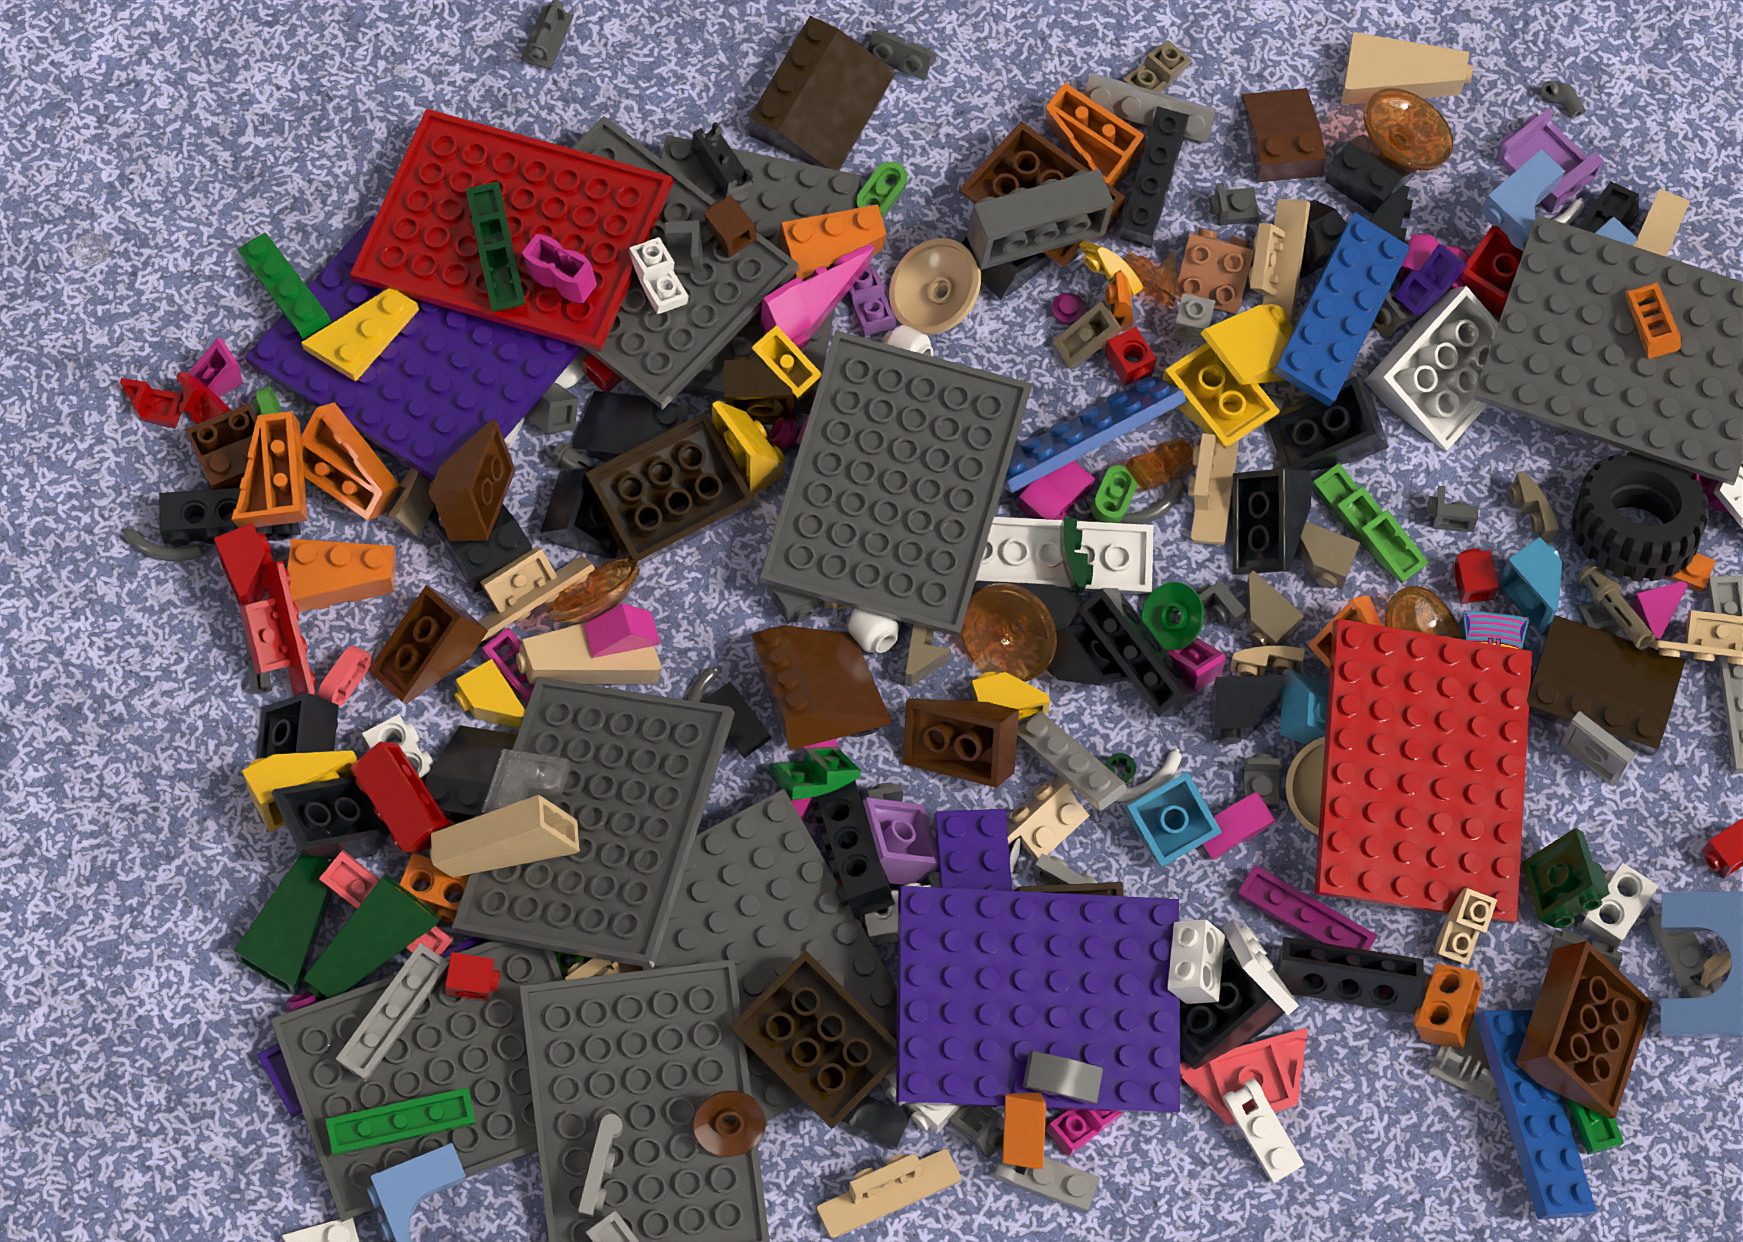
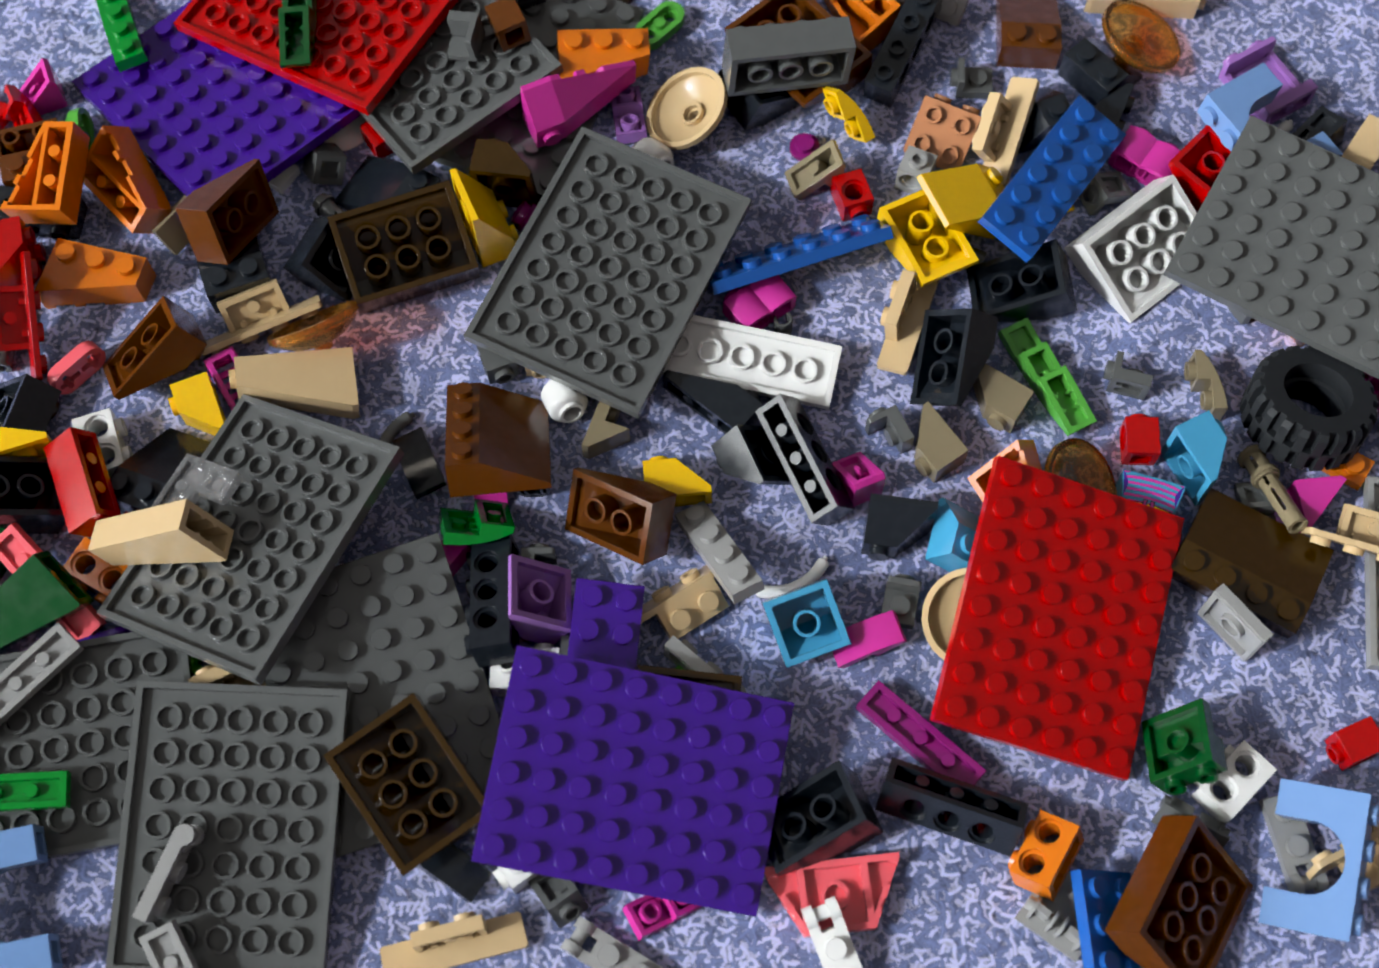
camera: 15 degrees right, 0 degrees up
yellow wing [301,288,419,382] -> none
red brick [445,952,500,1001] -> none
dark pink brick [522,234,597,303] -> none
dark pink slope [584,603,660,658] -> none
white slope [629,237,689,315] -> none
reddish brown dish [693,1091,766,1157] -> none
yellow slope [751,325,822,403] -> none
clear orange dish [961,583,1057,682] -> none
orange slope [1002,1092,1046,1169] -> none
white sticker [1010,838,1021,874] -> none
dark grey slope [1022,1051,1103,1104] -> none
dark green slope [1060,517,1093,594] -> none
bright green plate [1091,465,1138,523] -> none
orange slope [1105,272,1134,332] -> none
dark green bush [1105,753,1136,786] -> none
dark grey piece [1119,476,1185,525] -> none
clear orange slope [1122,251,1180,311] -> none
clear orange slope [1125,437,1197,492] -> none
green dish [1142,582,1204,651] -> none
white brick [1168,919,1225,1004] -> none
white wing [1222,919,1299,1015] -> none
tan slope [1229,646,1305,676] -> none
dark purple slope [1394,244,1467,316] -> none
tan slope [1433,888,1497,965] -> none
dark grey arm [1541,81,1586,119] -> none
orange slope [1625,282,1681,359] -> none

